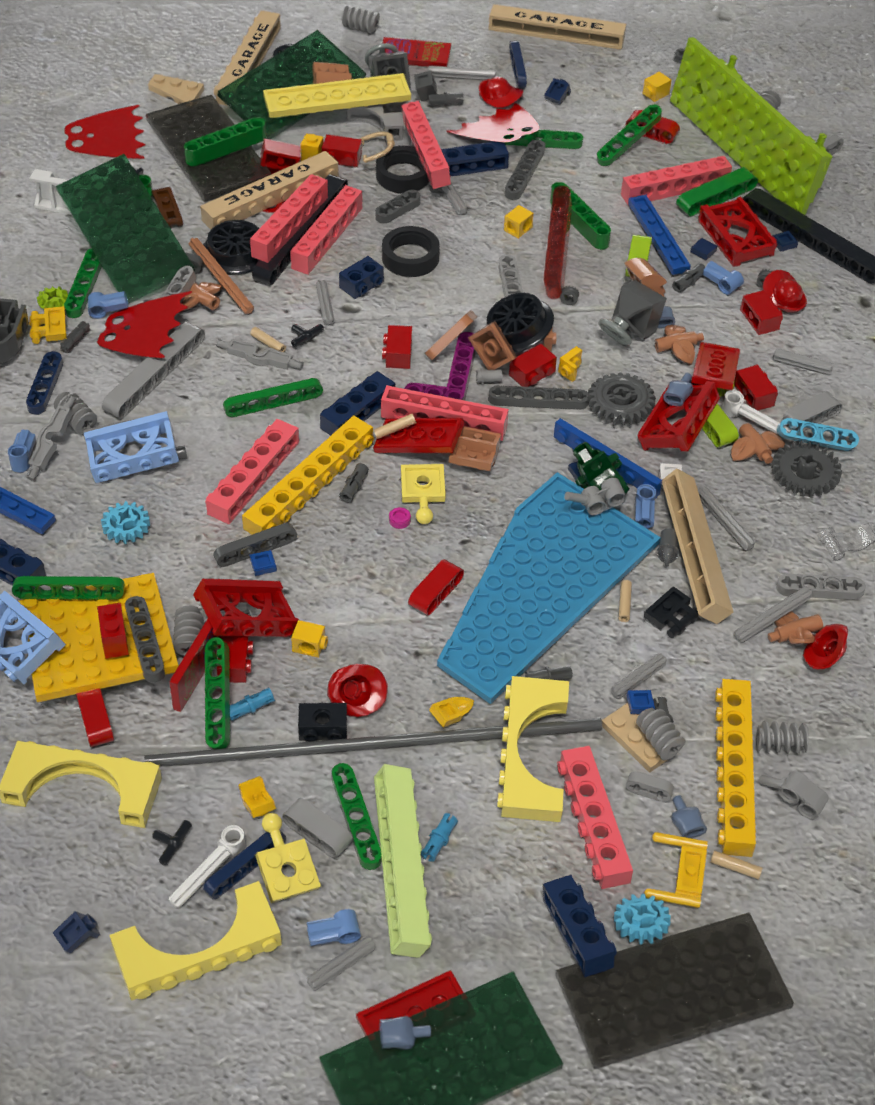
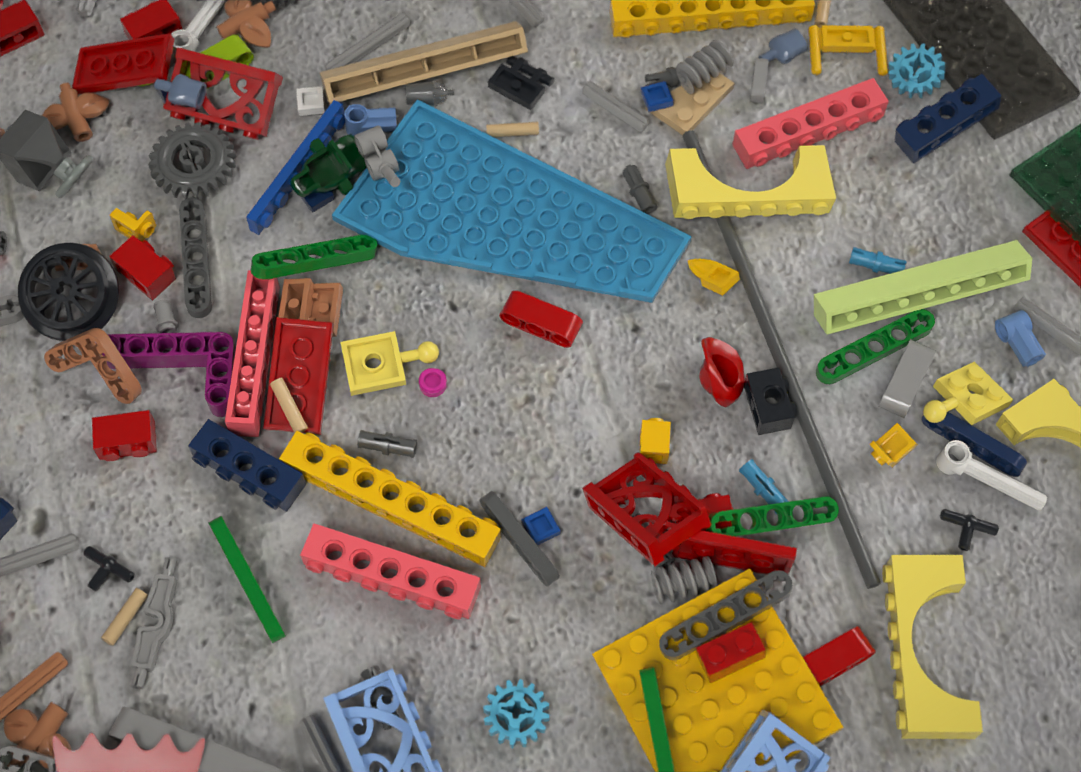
camera: 100 degrees left, 15 degrees up
nougat slope [468,321,516,370] -> none
none -> green beam [251,235,378,280]

